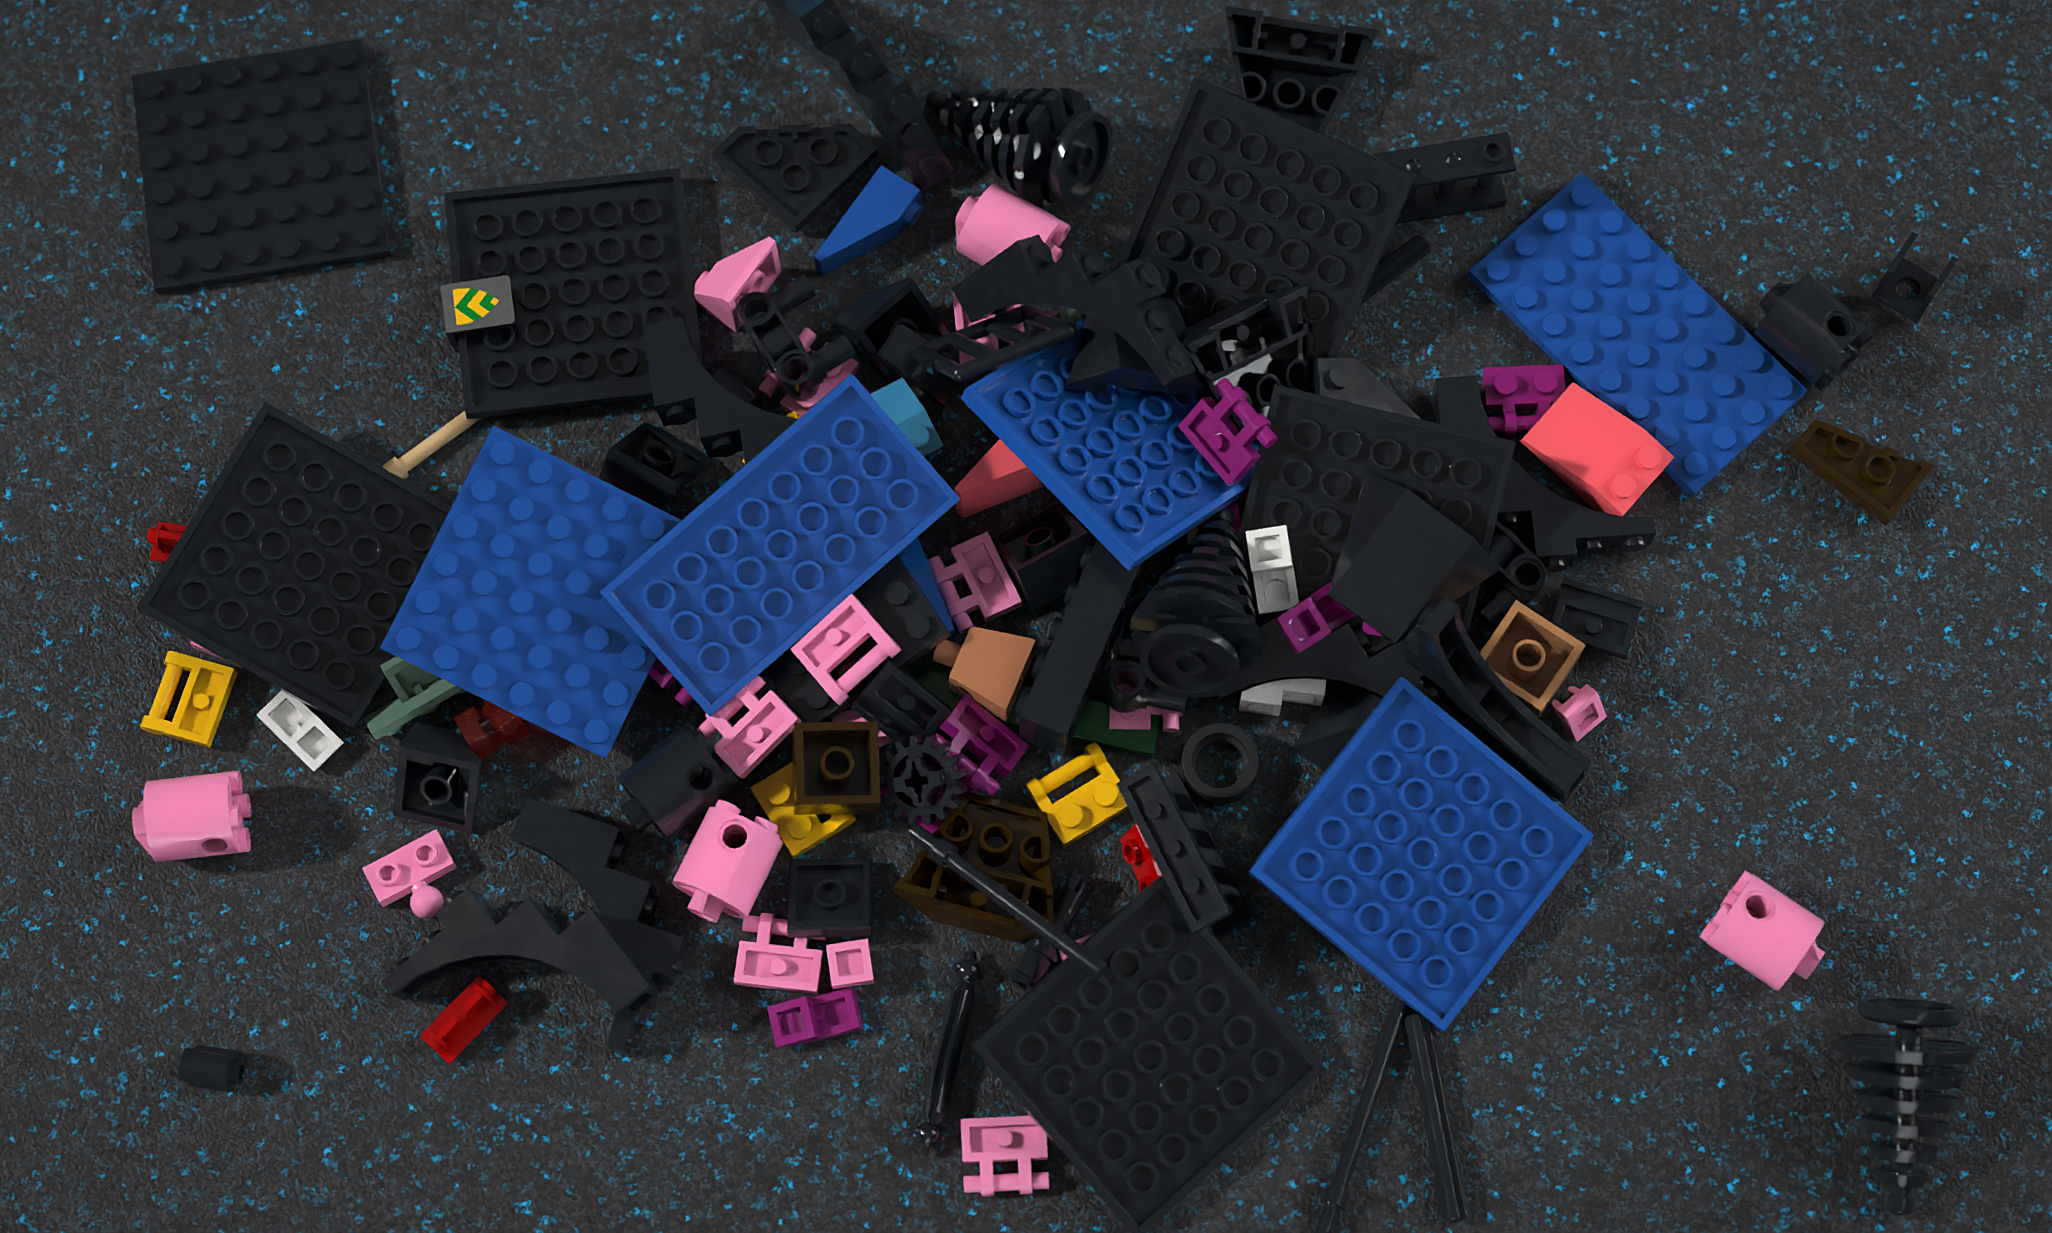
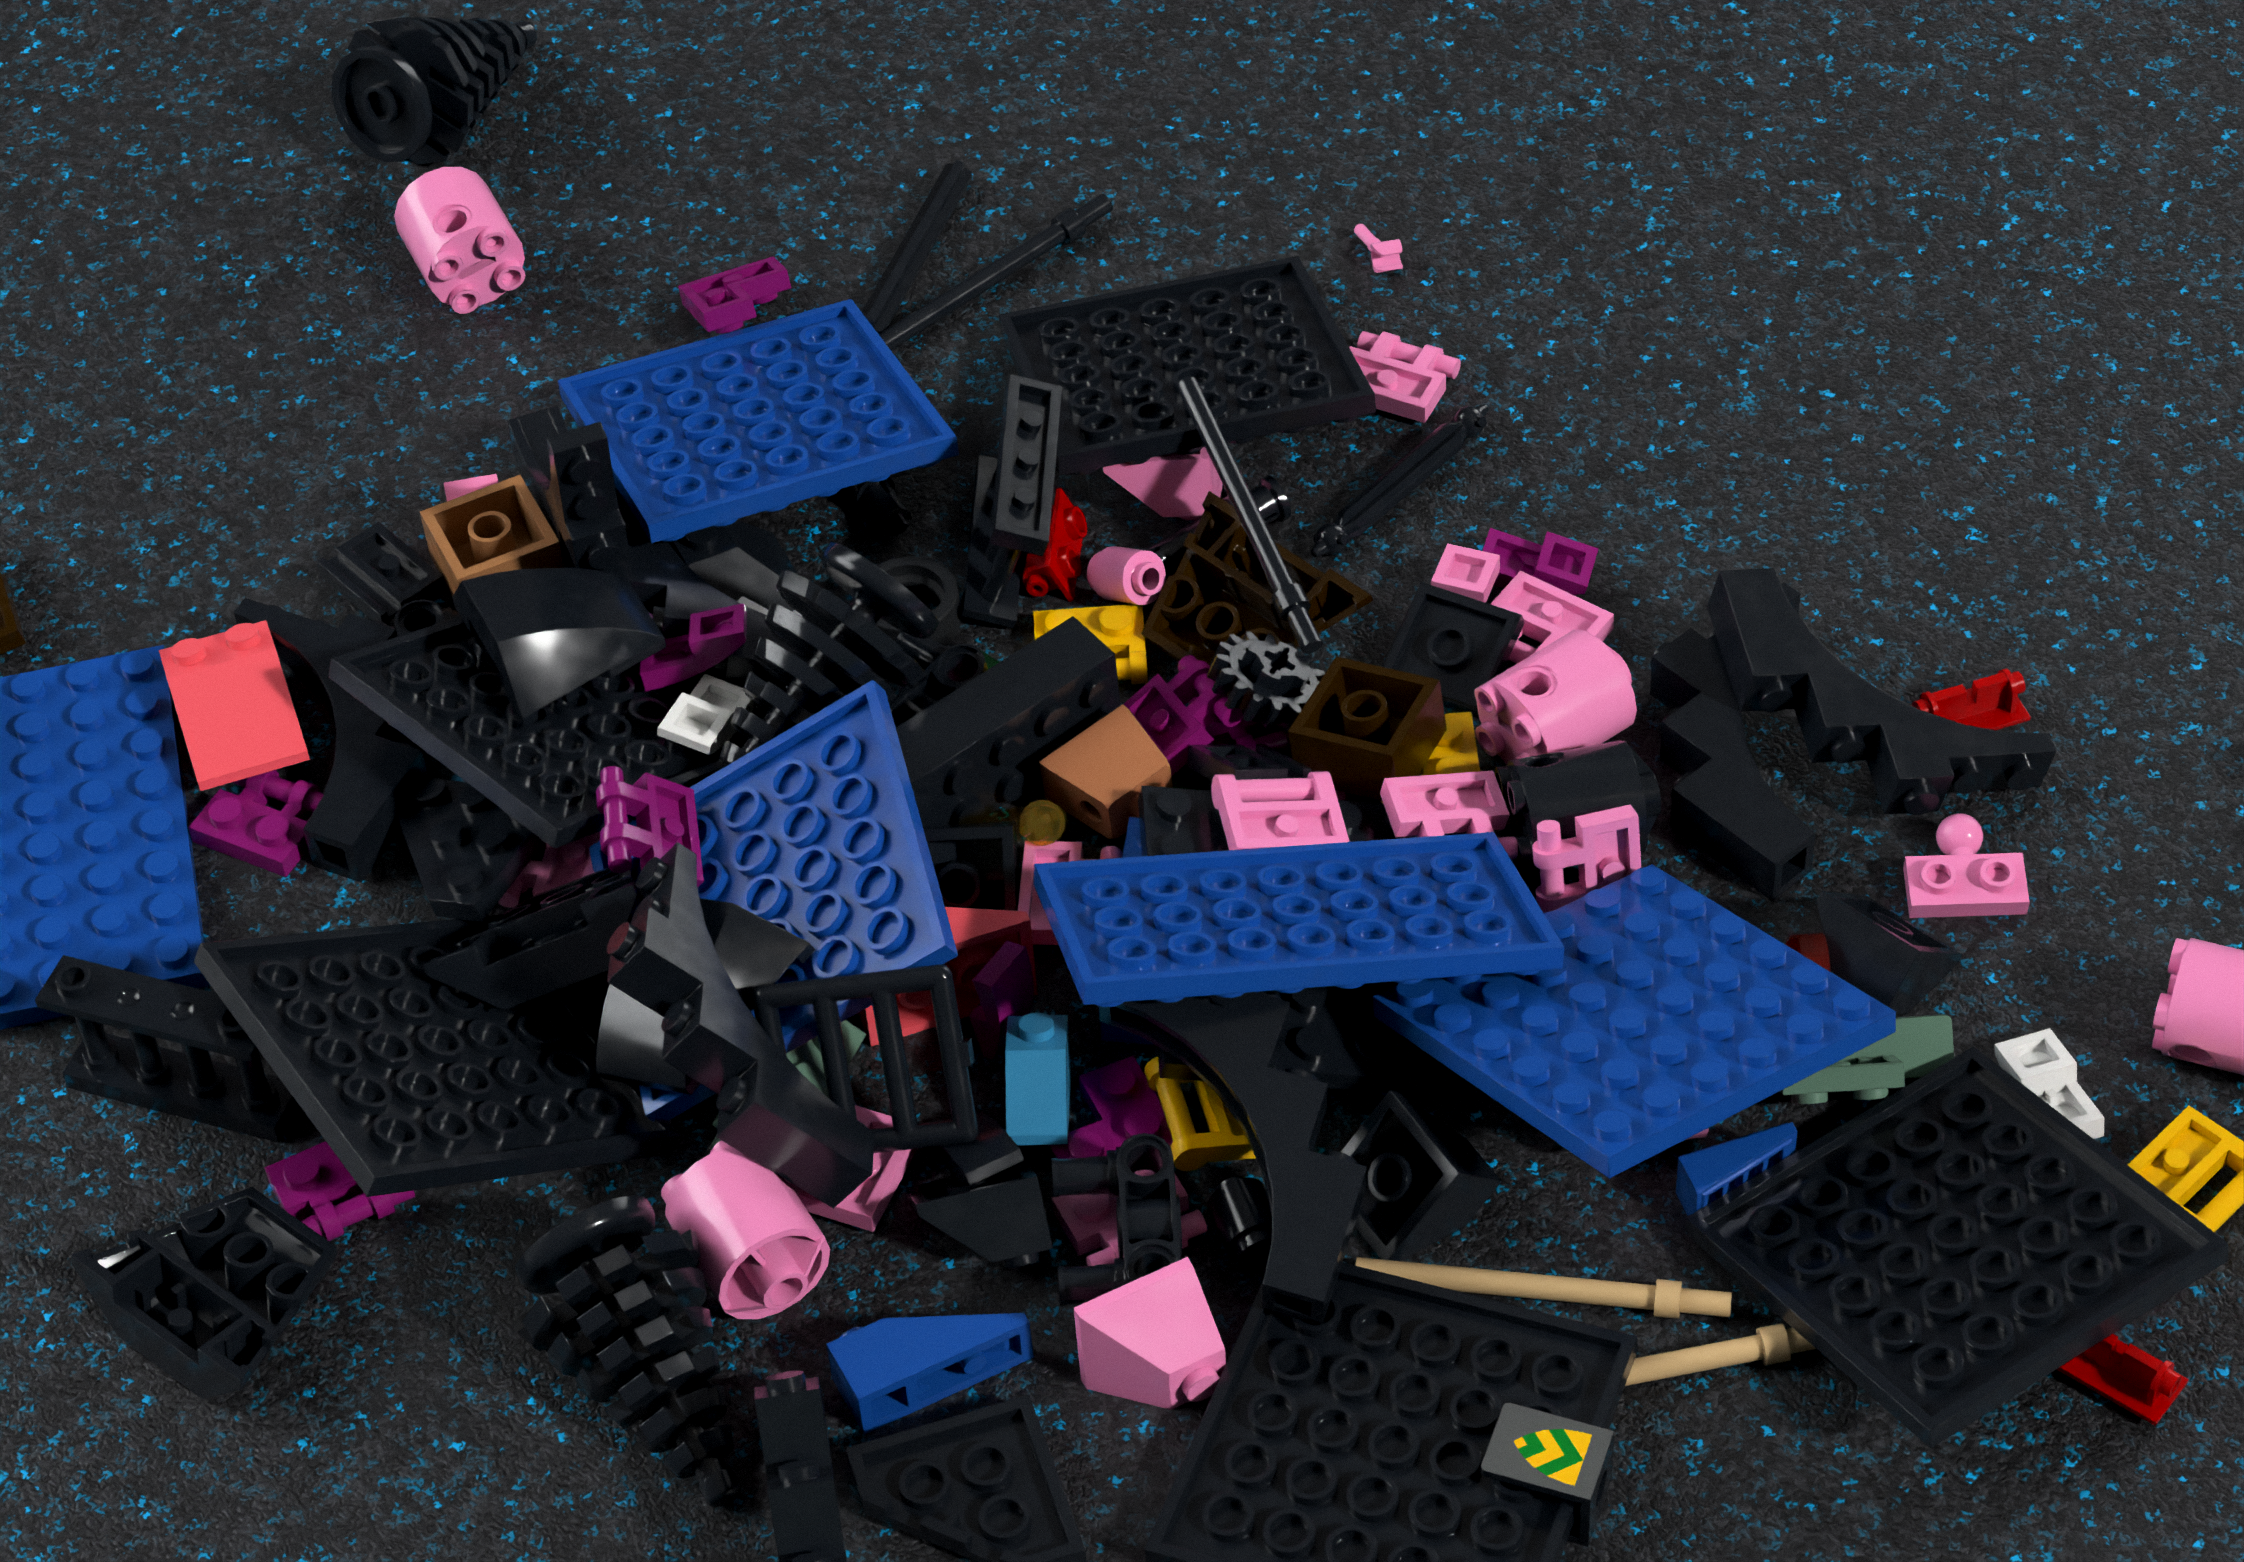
camera: 150 degrees left, 25 degrees down
none -> magenta plate [678,256,791,333]
none -> magenta slope [969,941,1034,1060]
none -> clear yellow axle [1019,800,1068,846]
none -> bright pink brick [1087,546,1166,605]
none -> tan bar [1355,1257,1732,1319]
none -> bright pink plate [1532,804,1642,913]

